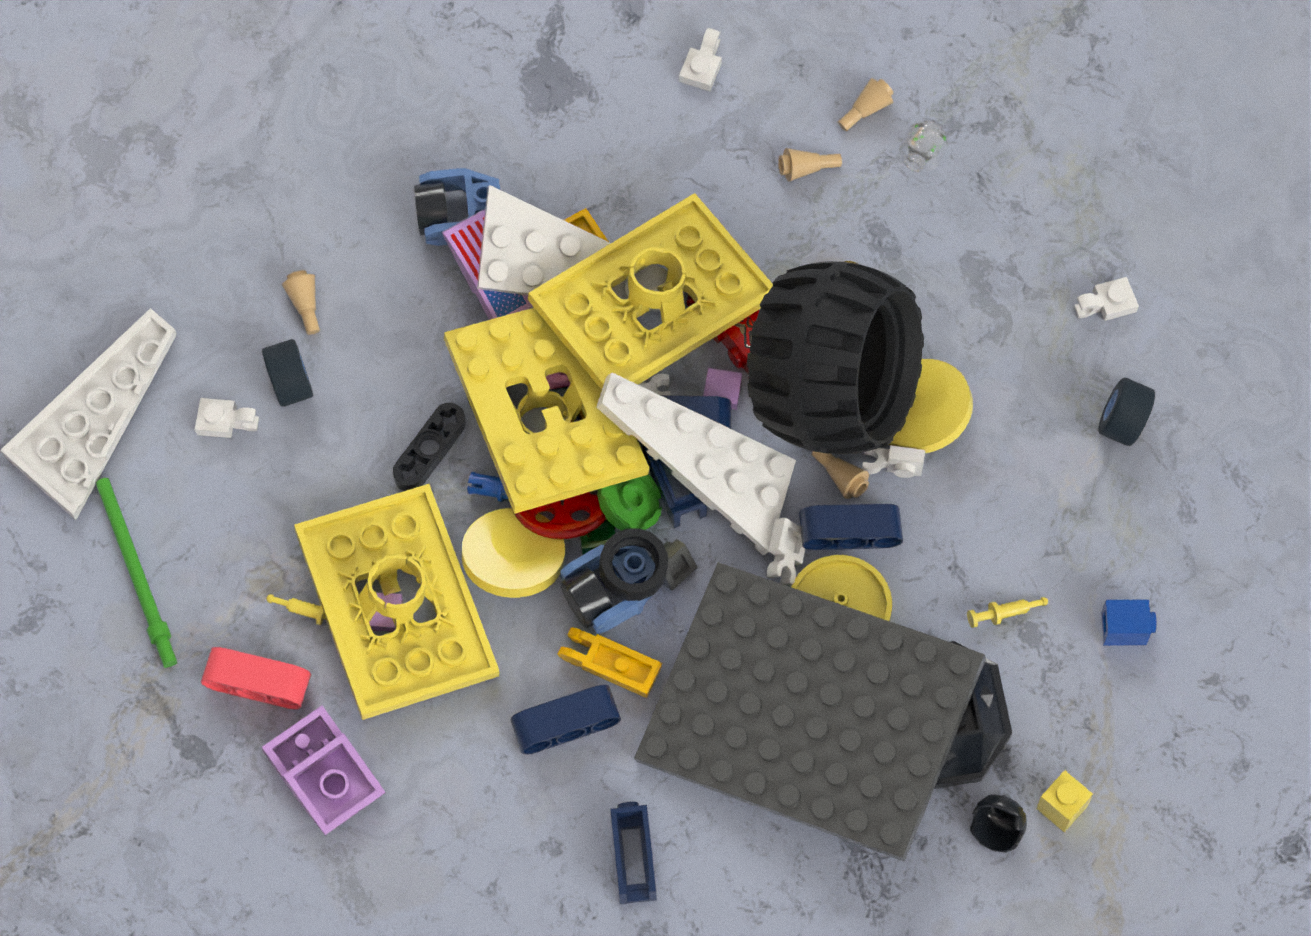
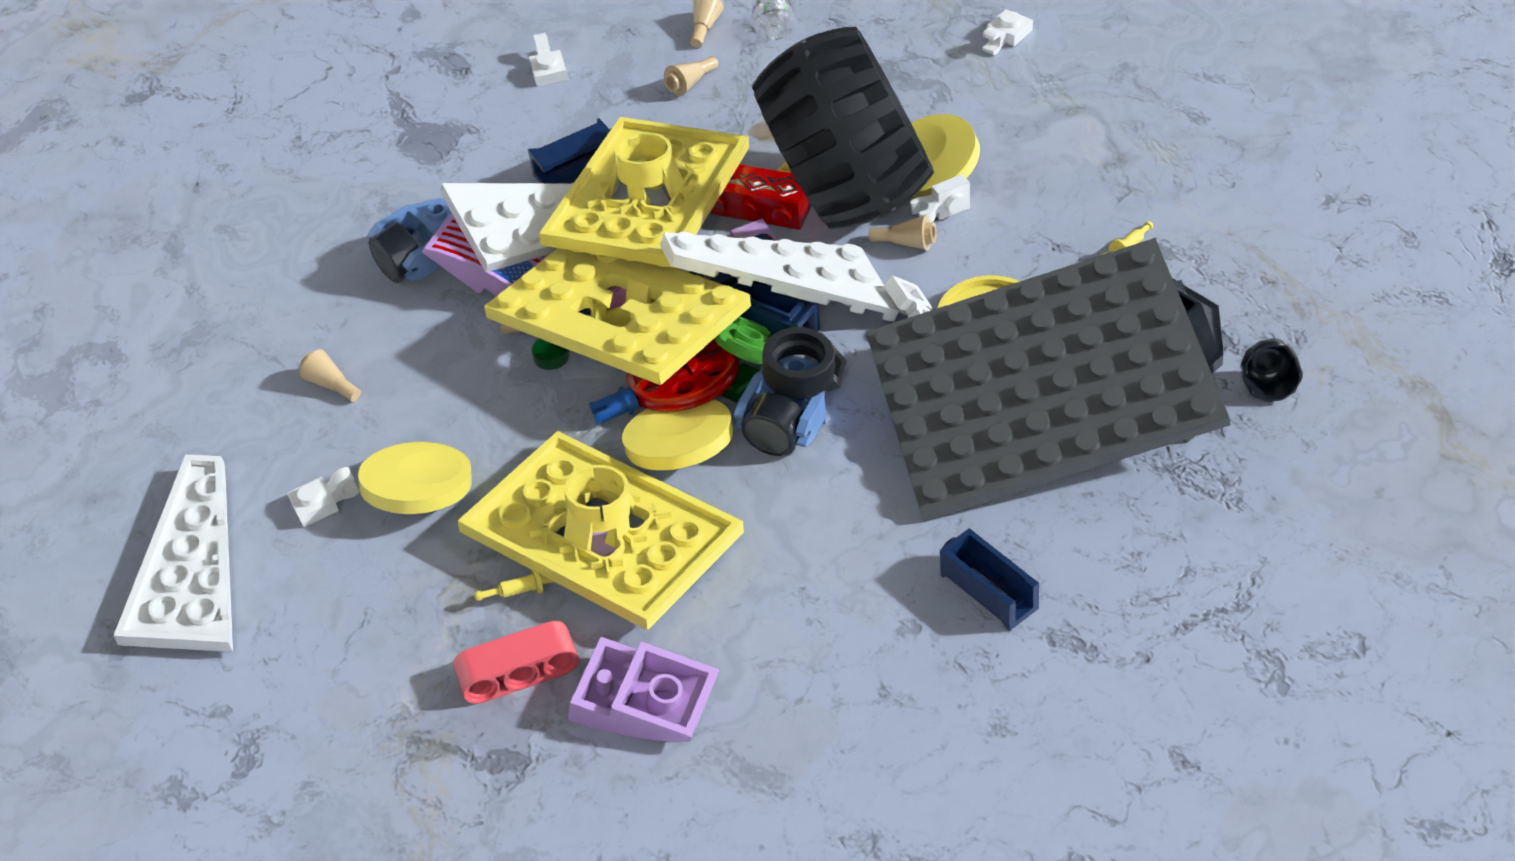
camera: 30 degrees left, 20 degrees down
bright green bar [96,478,177,668] -> none
black wheel [262,339,313,407] -> none
black beam [393,403,466,491] -> none
dark blue beam [510,684,621,755] -> none
yellow hinge [557,627,662,698] -> none
dark blue beam [799,504,903,550] -> none
light yellow brick [1036,770,1093,832] -> none
black wheel [1098,378,1155,446] -> none
blue brick [1101,599,1157,646] -> none
none -> light yellow piece [358,442,472,514]
none -> dark blue window [528,118,612,184]

